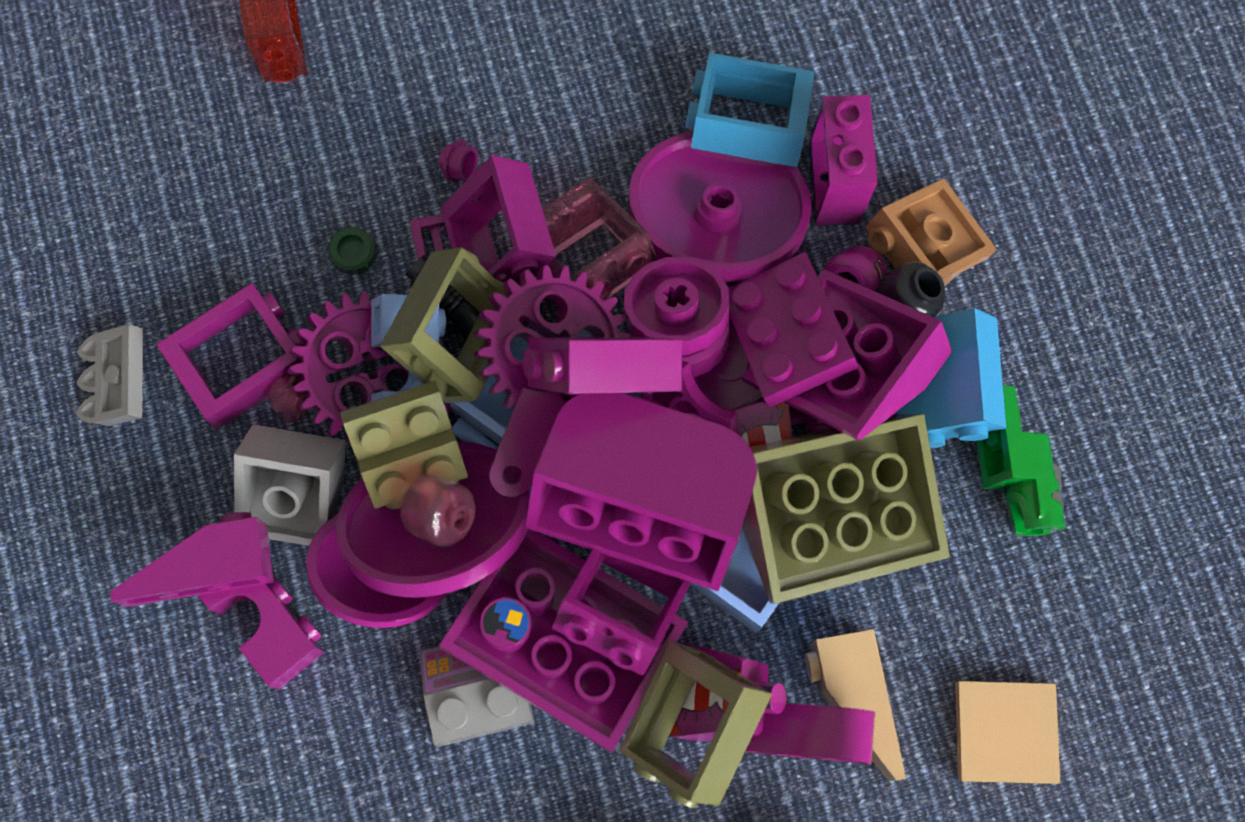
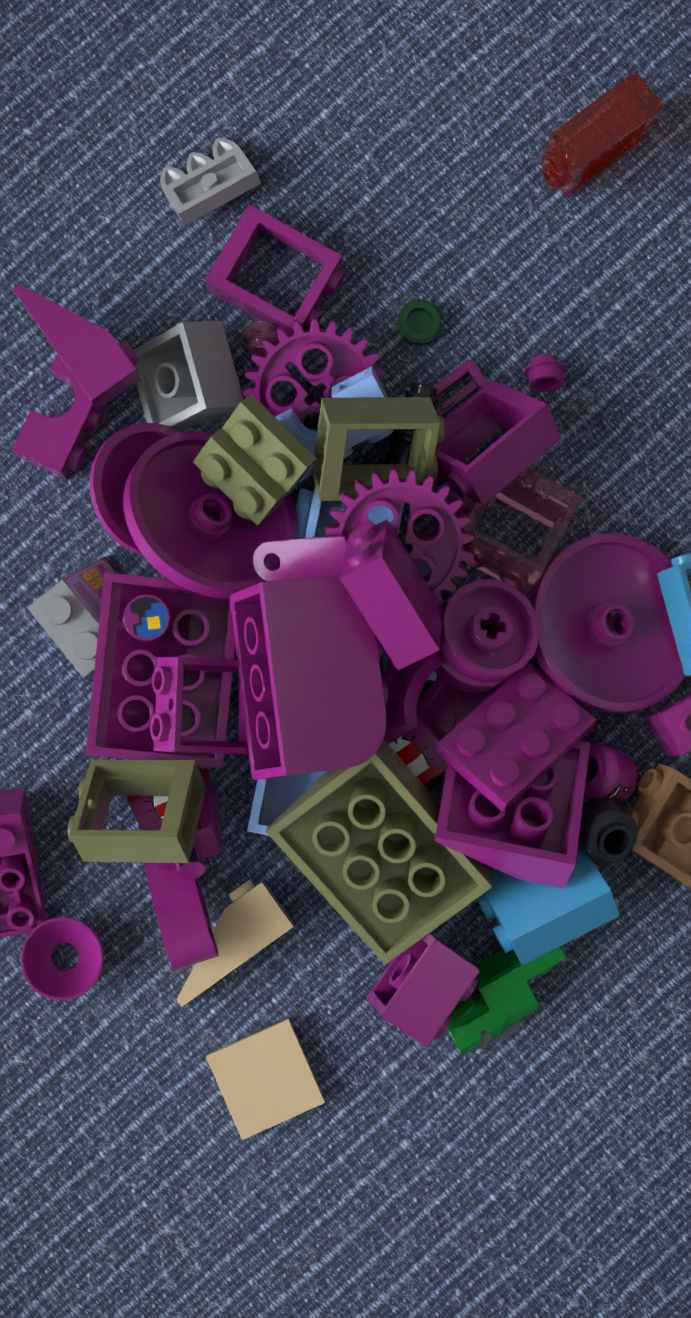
camera: 65 degrees right, 10 degrees up
clear pink head [400,475,475,547] -> none
none -> magenta brick [366,932,480,1048]

